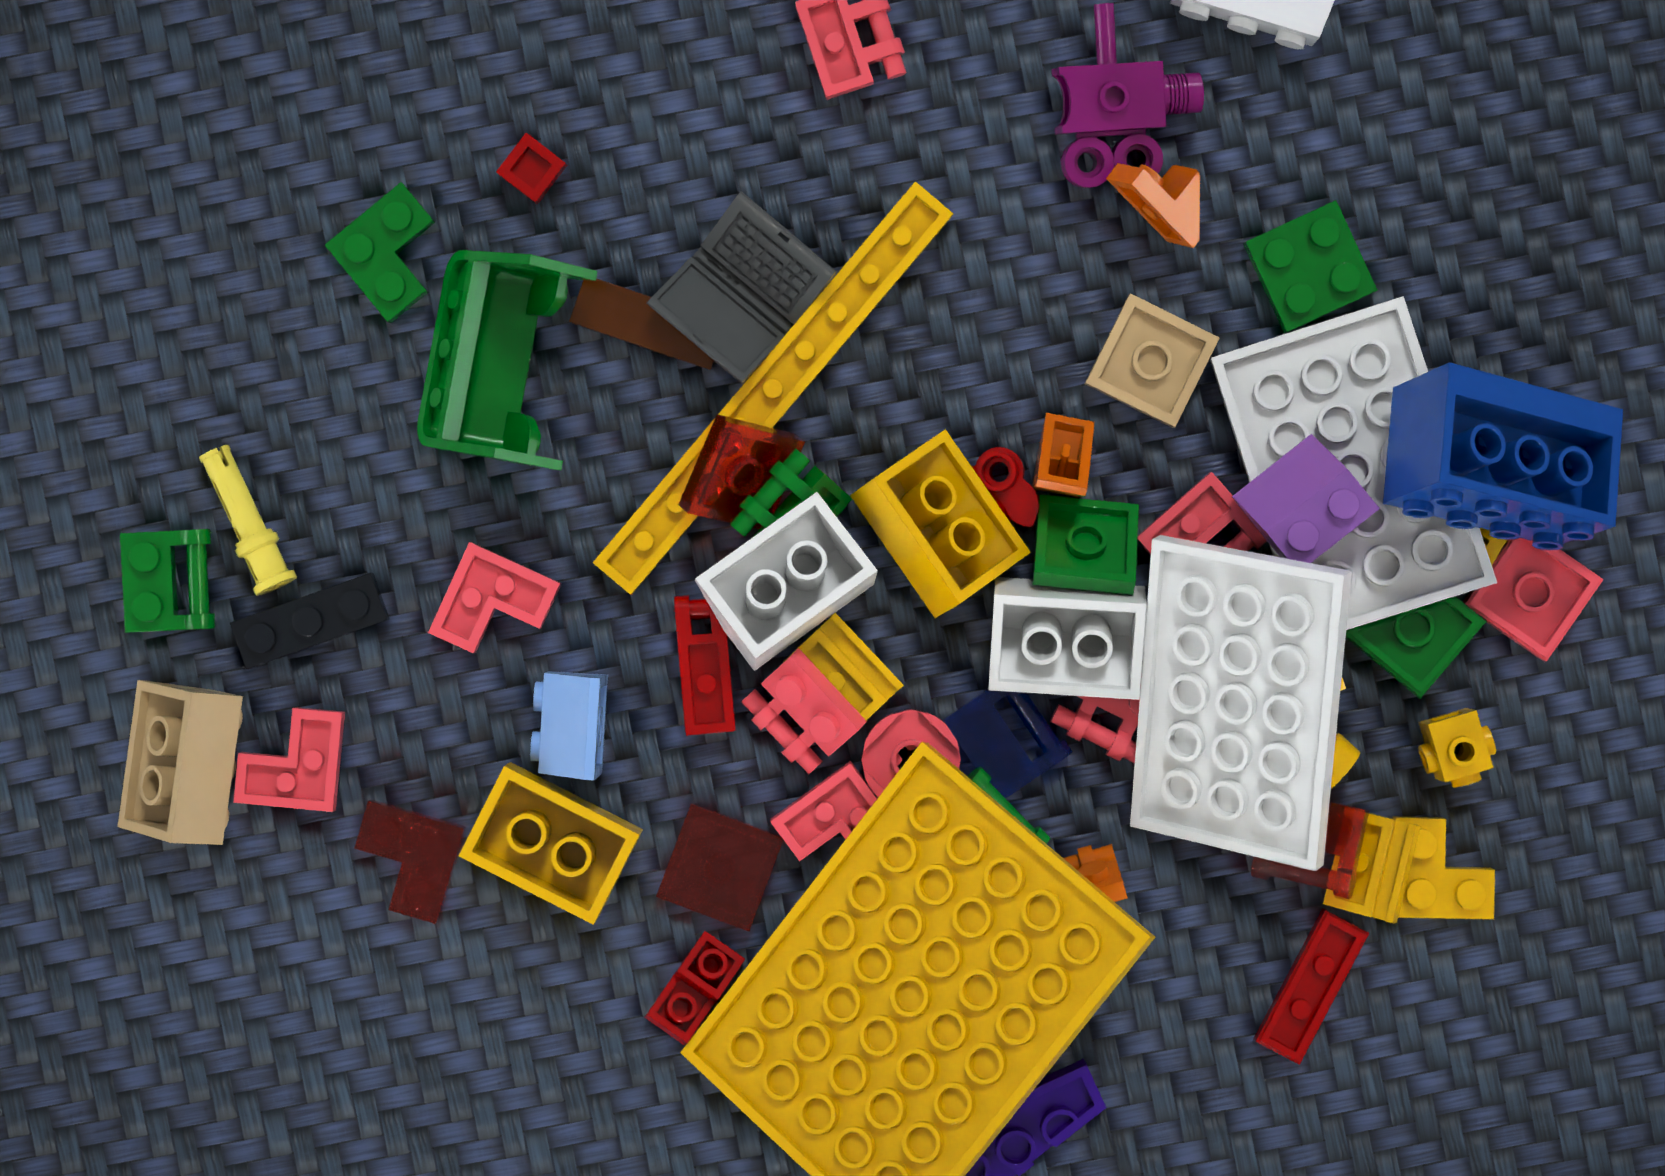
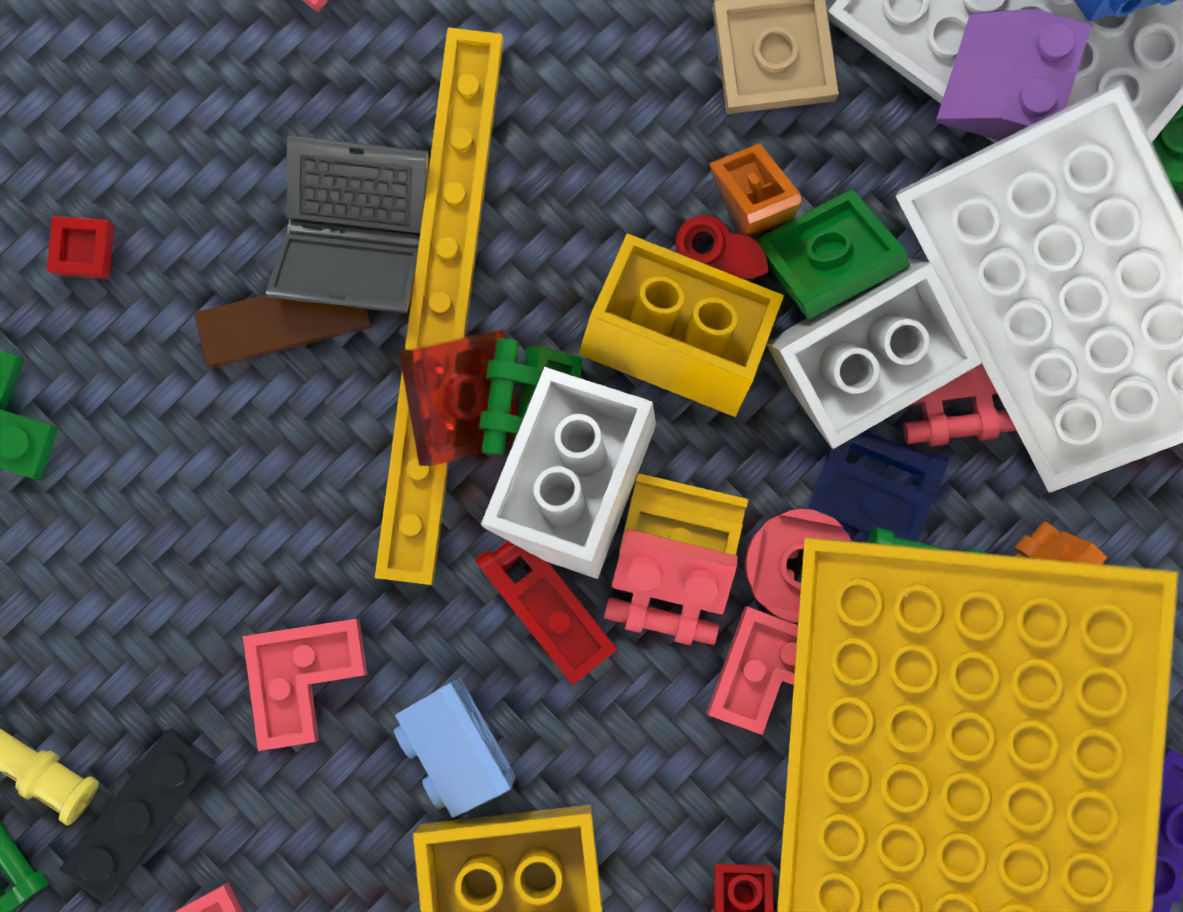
camera: 30 degrees left, 5 degrees down
green windscreen [417,250,598,471] -> none
clear red plate [656,803,783,932] -> none
coral plate [1137,472,1267,556] -> none

